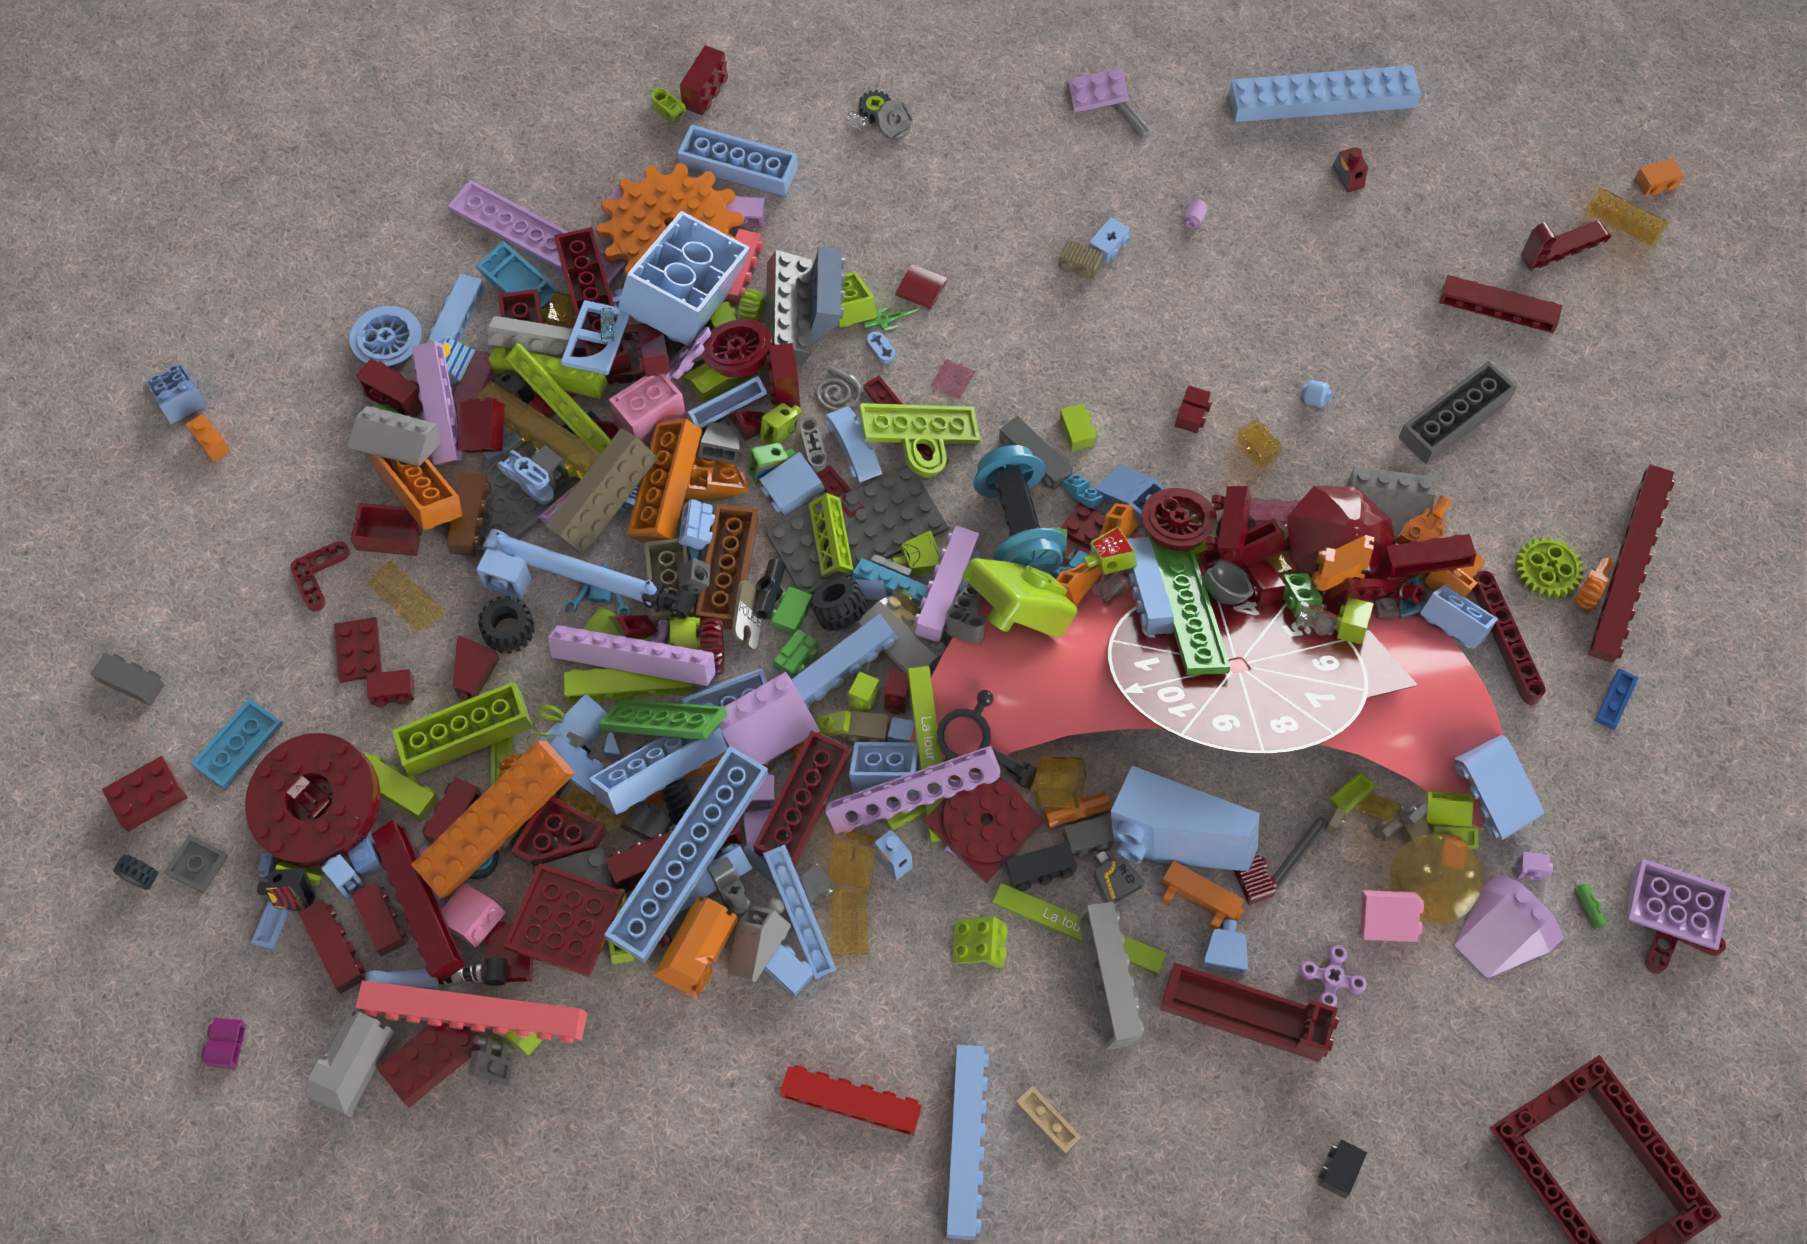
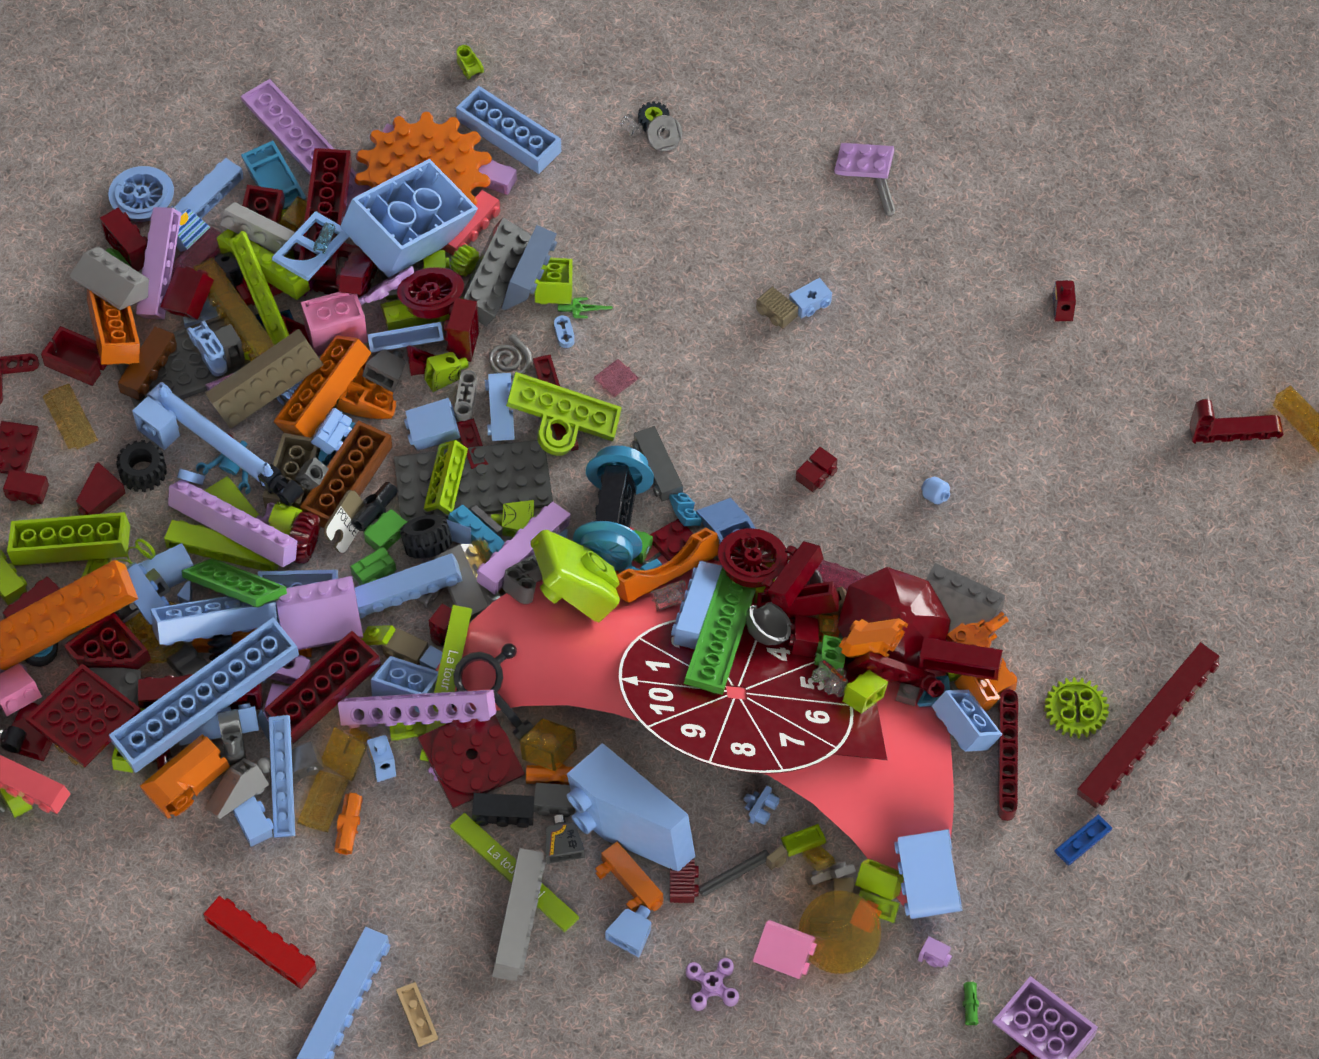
camera: 20 degrees right, 5 degrees down
dark red slope [609,615,657,640] -> none
dark red brick [680,45,728,115] -> none
bright green torso [747,443,795,485] -> none
lime brick [848,671,879,713] -> none
dark red slope [895,264,947,309] -> none
lime bracket [952,916,1008,968] -> none
lime brick [1059,404,1098,452] -> none
torso [1083,527,1137,574] -> none
dark red brick [1160,962,1340,1062] -> none
lavender brick [1183,199,1207,228] -> none
light blue brick [1229,65,1421,122] -> none
clear yellow brick [1236,419,1282,468] -> none
dark grey brick [1398,361,1517,464] -> none
dark red brick [1439,275,1563,333] -> none
lavender wedge [1454,874,1564,979] -> none
orange gear [1574,557,1614,612] -> none
none -> light blue beam [177,468,205,485]
none -> orange piece [334,793,363,855]
none -> light blue hips [744,786,780,825]

